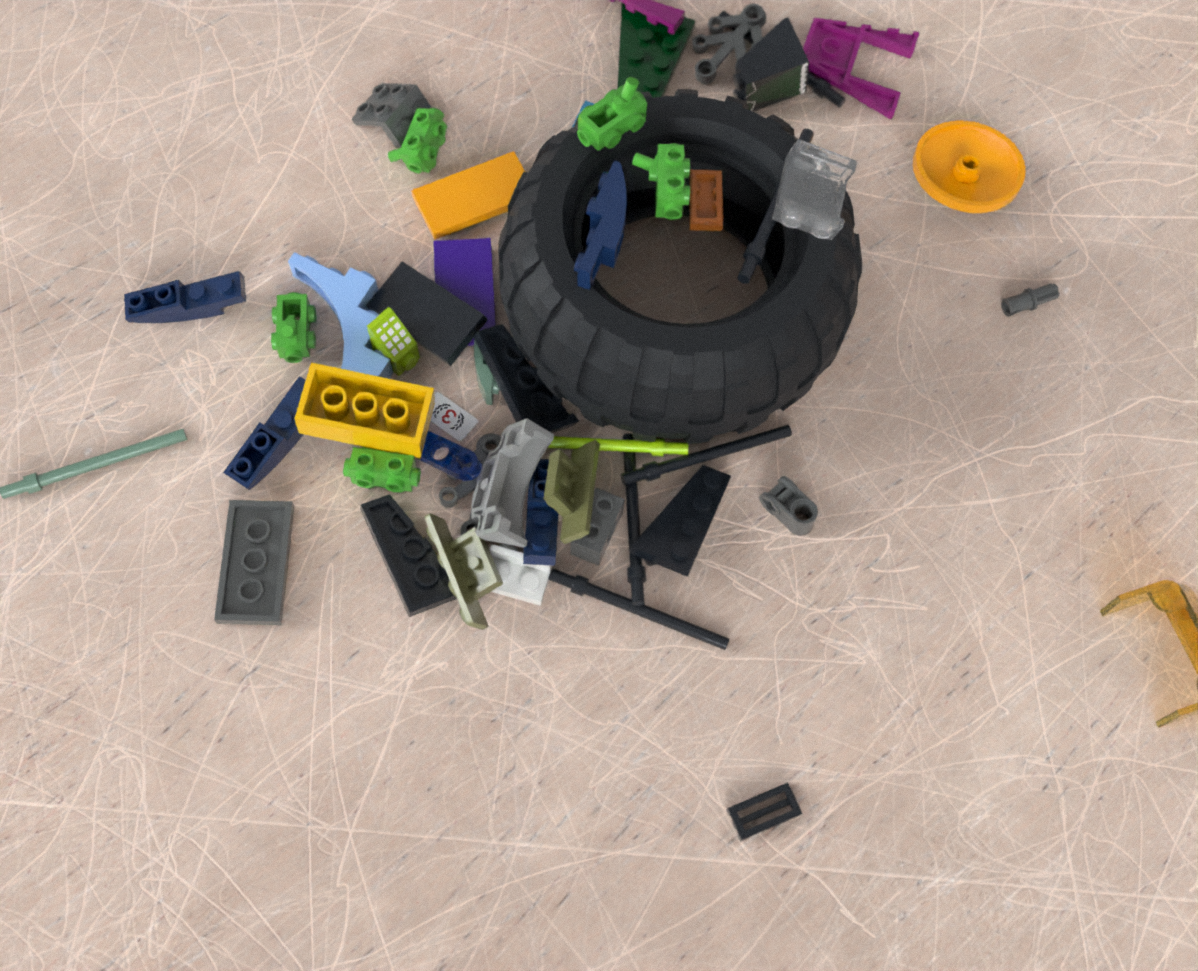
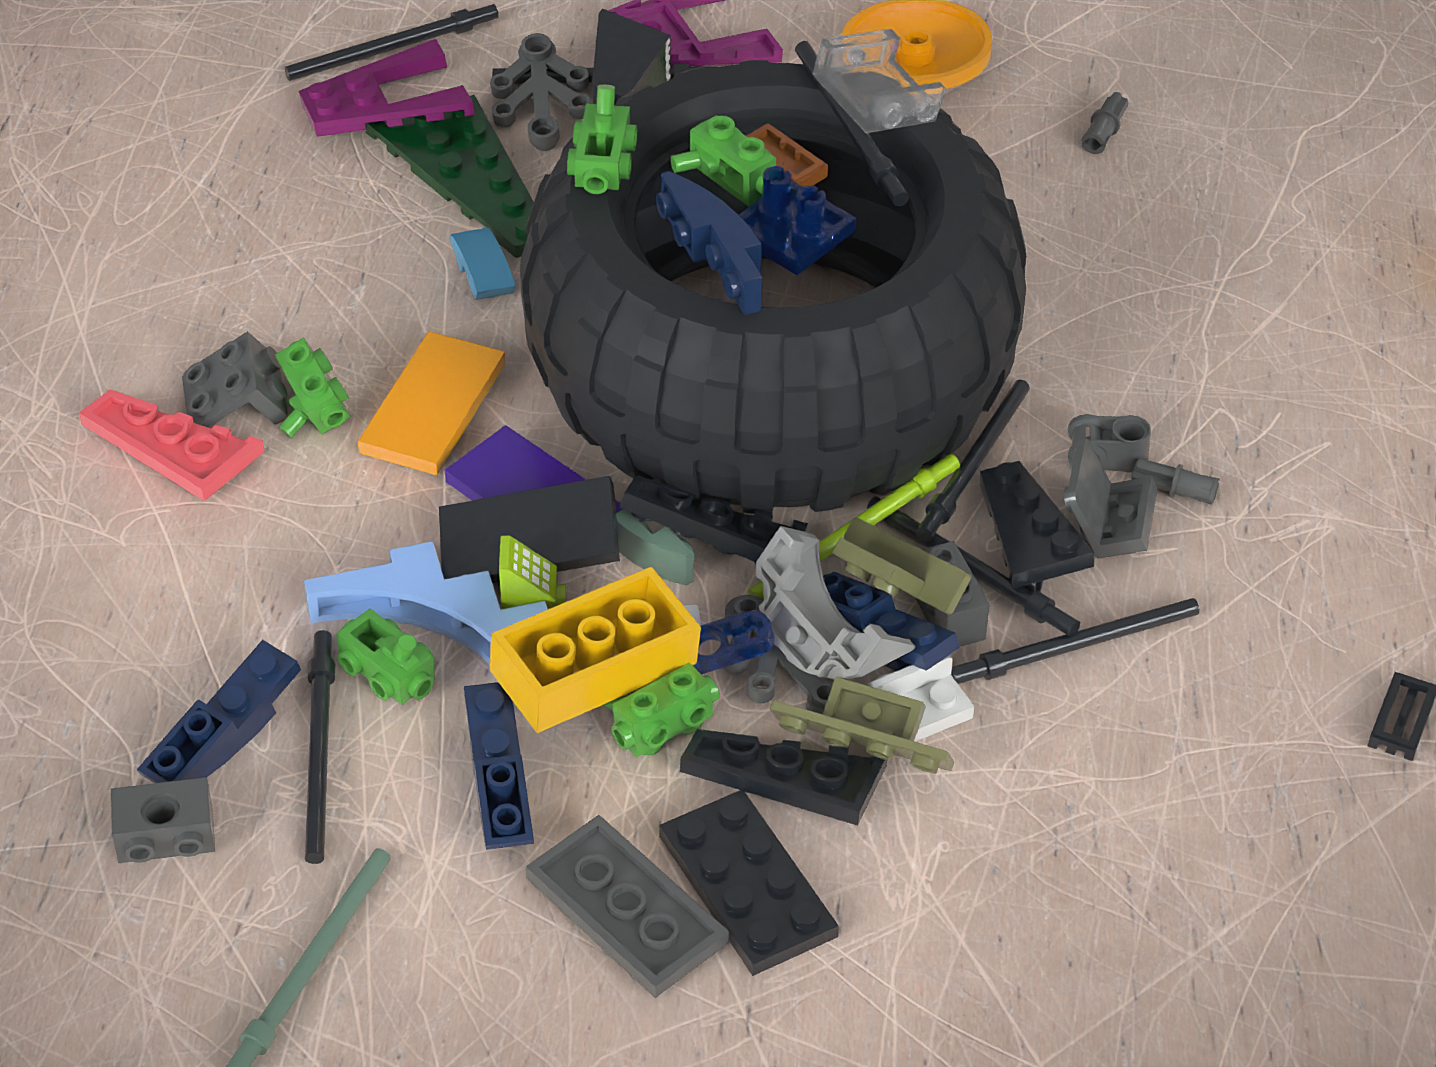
camera: 40 degrees left, 20 degrees down
none -> coral wing [79,389,264,501]
none -> dark grey brick [111,777,215,863]
none -> black bar [305,630,336,864]
none -> black piece [659,789,839,976]
none -> clear blue plate [739,166,856,275]
none -> dark grey bracket [1064,439,1158,559]
none -> dark grey axle [1132,459,1220,505]

